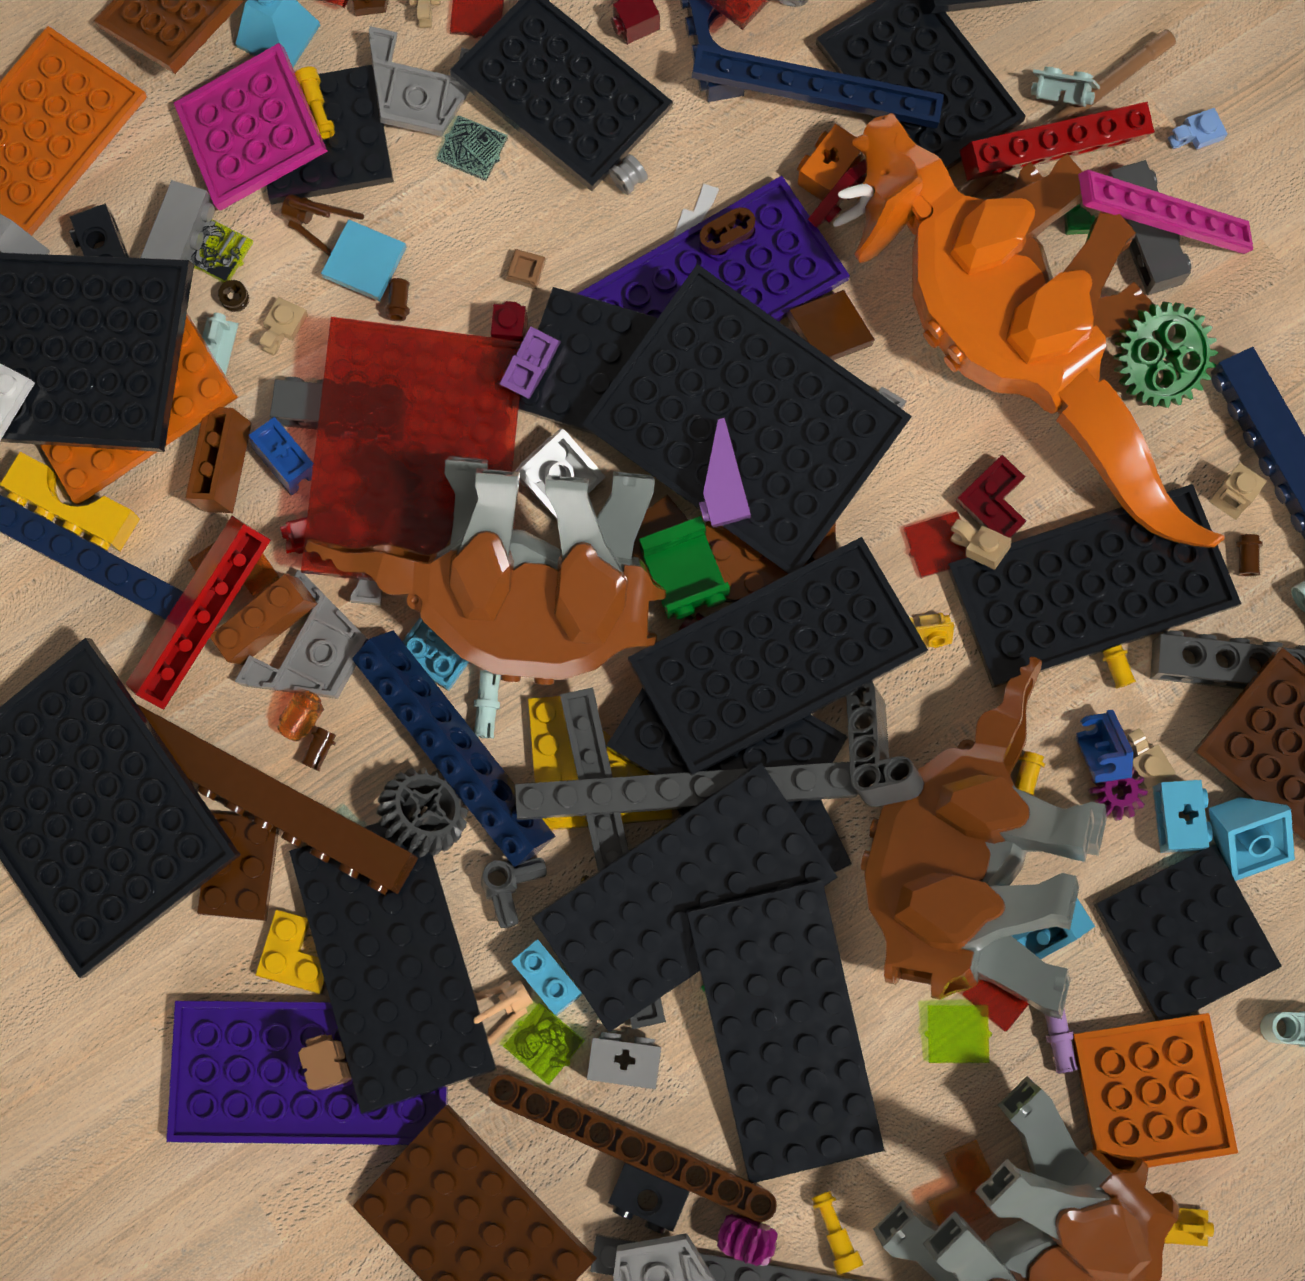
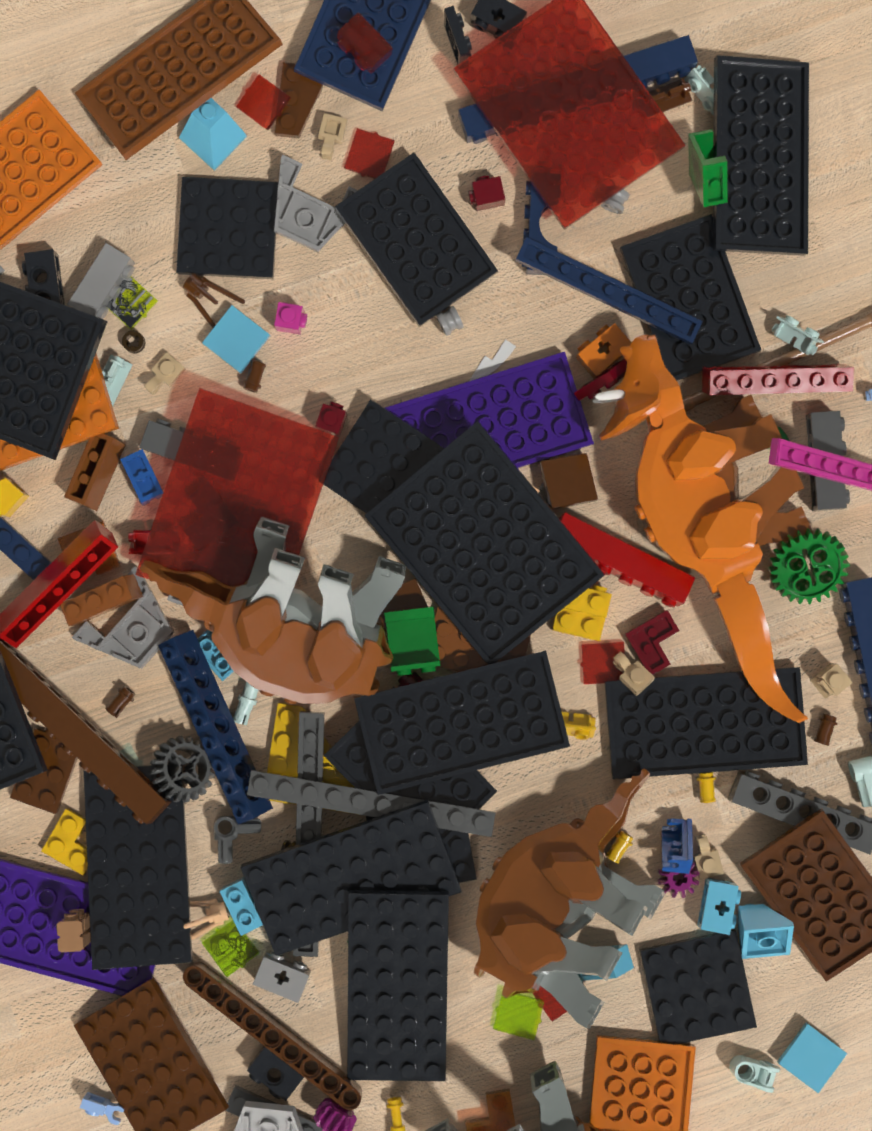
camera: 15 degrees right, 10 degrees up
dark pink plate [174,43,328,211] -> none
clear orange brick [277,691,324,741] -> none
yellow piece [295,66,335,139] -> none
clear light blue piece [437,115,508,181] -> none
medium lavender slope [500,326,561,399] -> none
medium nougat tile [506,249,546,290] -> none
white slope [514,429,606,519] -> none
reddish brown beam [699,207,755,255] -> none
medium lavender slope [699,418,751,528] -> none
dark grey beam [846,682,924,807] -> none
lavender pin [1045,1009,1078,1074] -> none
none -> dark pink brick [274,302,308,335]
none -> yellow plate [552,585,612,642]
none -> red brick [559,513,695,608]

